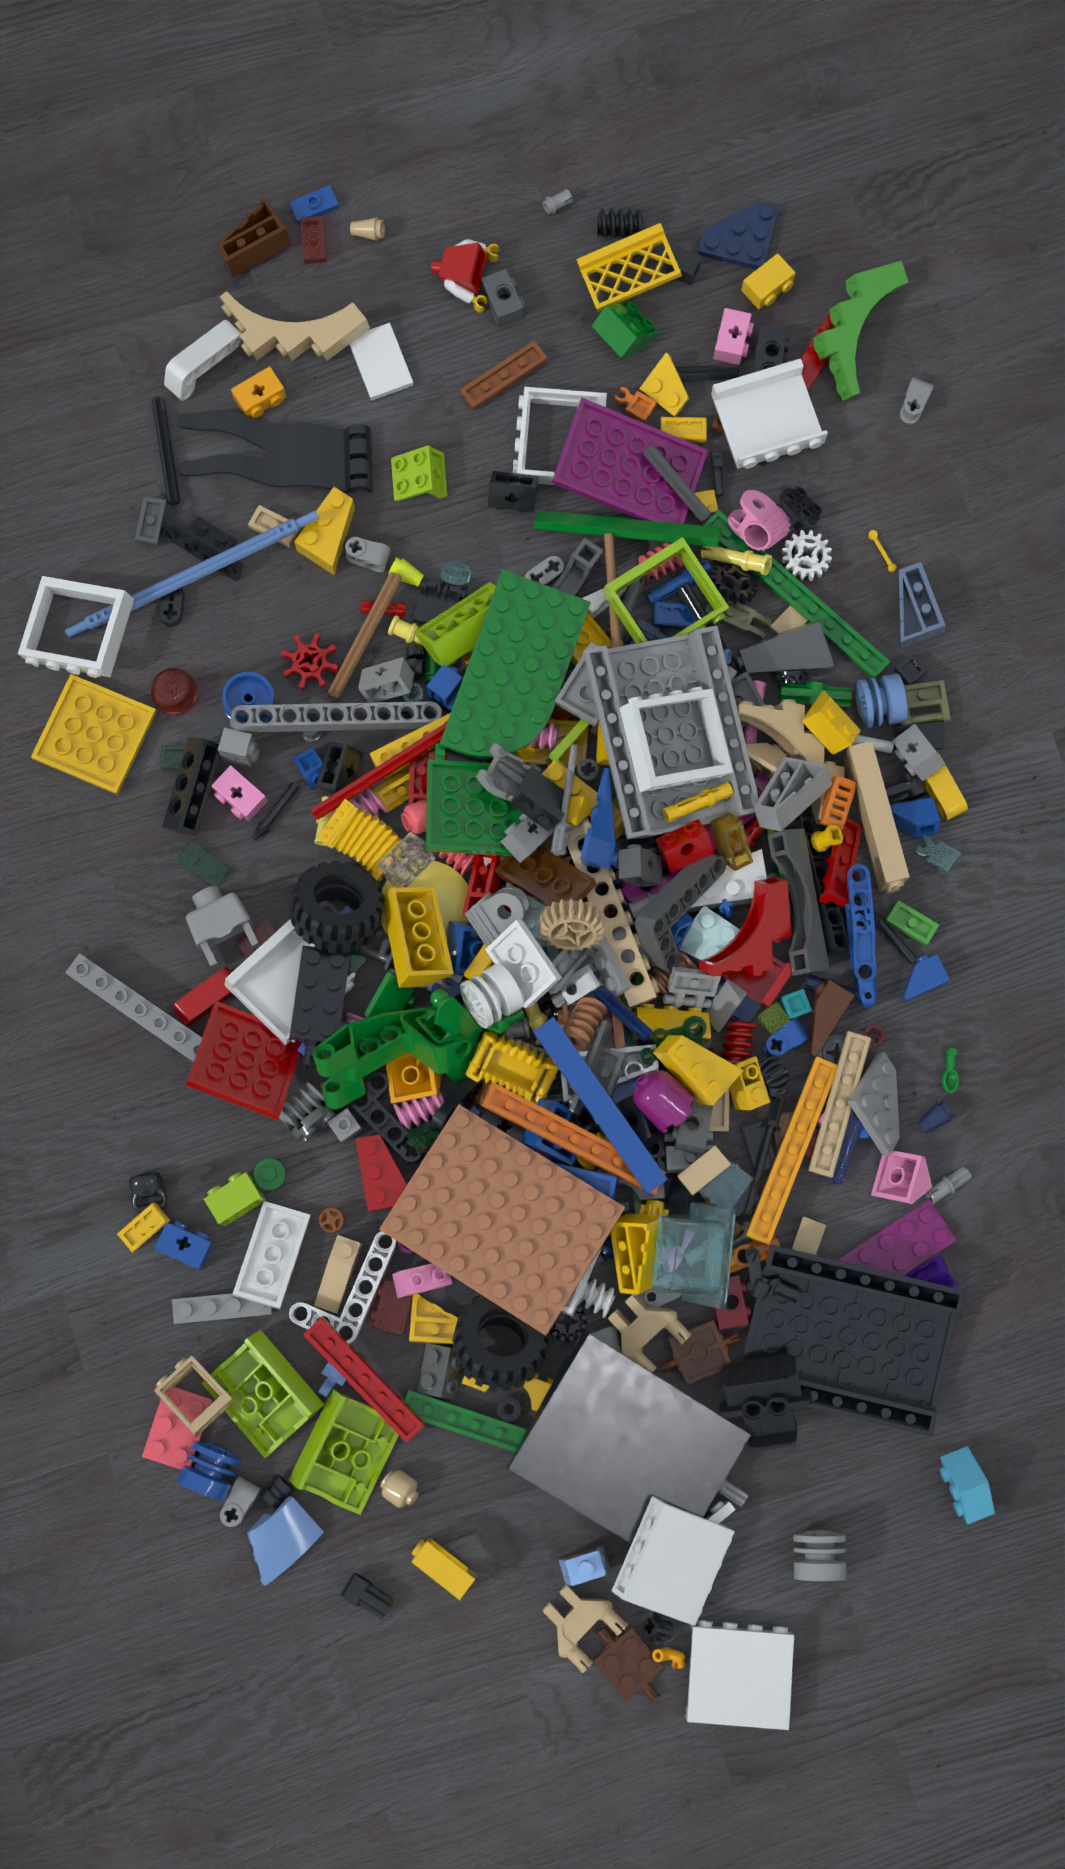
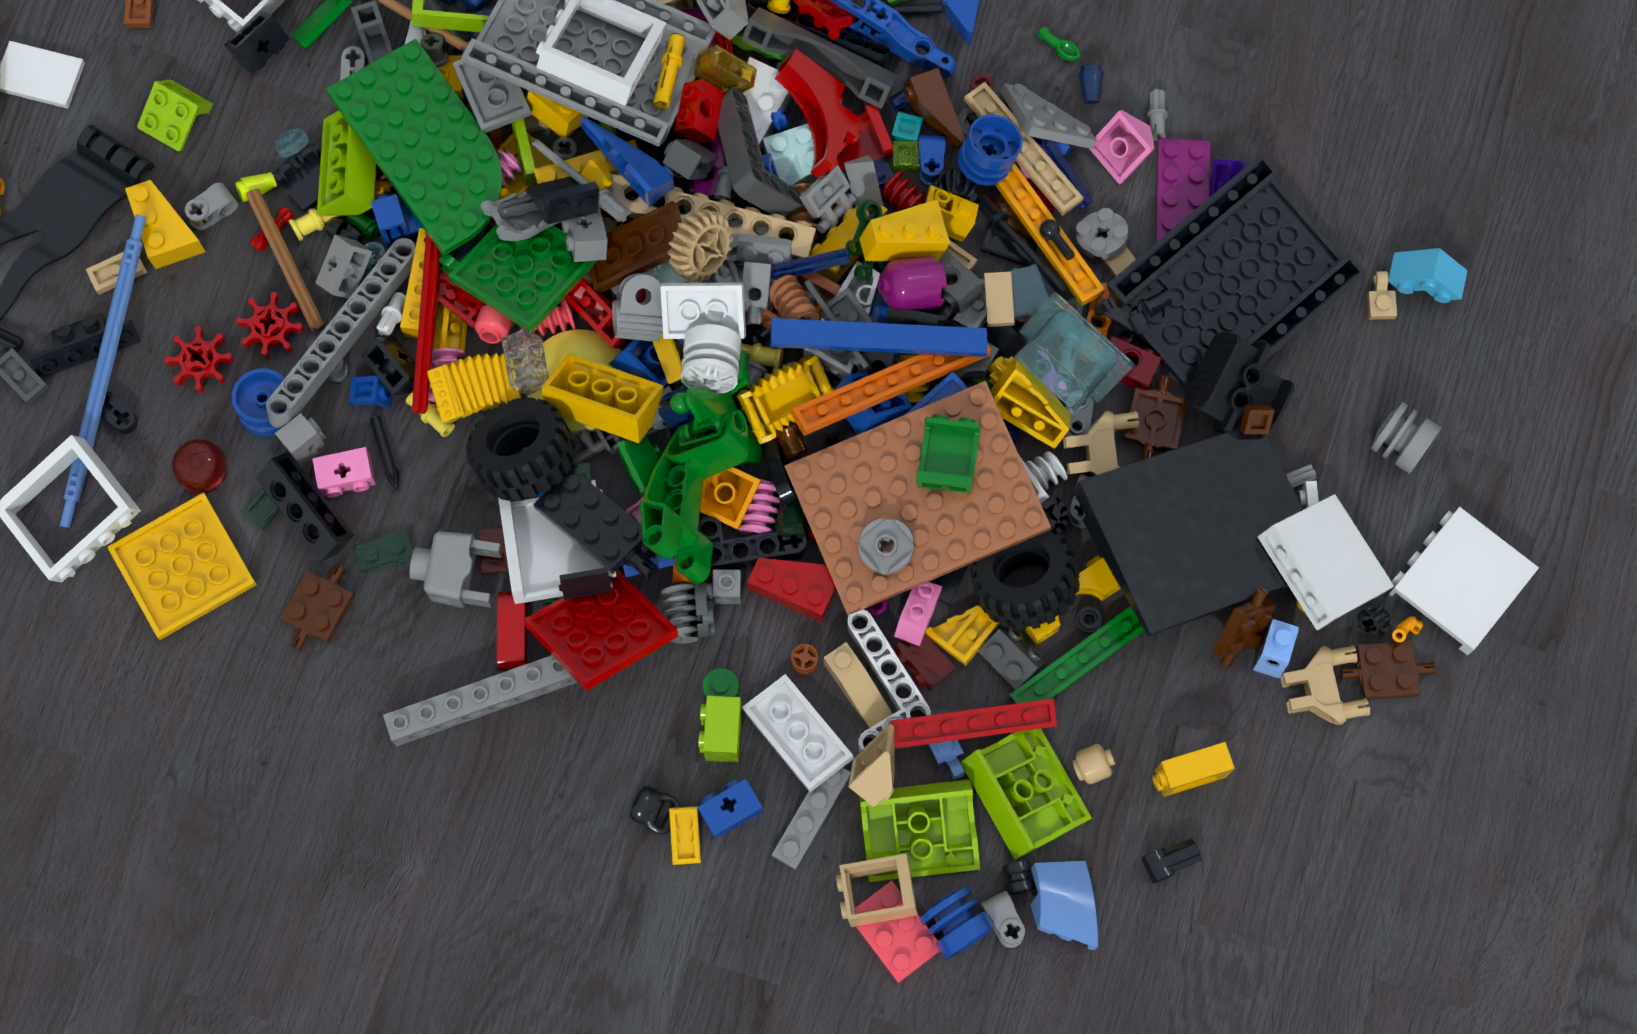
camera: 55 degrees left, 5 degrees down
none -> red gear [164,326,235,394]
none -> reddish brown plate [280,564,356,651]
none -> white axle [377,292,406,336]
none -> dark grey bush [420,33,449,68]
none -> black piece [559,567,613,600]
none -> tan slope [848,724,895,807]
none -> light grey plate [859,519,915,576]
none -> green panel [916,414,981,494]
none -> blue wheel [957,114,1023,186]
none -> black bar [1039,219,1075,260]
none -> light grey plate [1076,208,1129,260]
none -> reddish brown plate [1213,587,1277,667]
none -> reddish brown plate [1240,405,1275,434]
none -> tan plate [1367,271,1397,320]

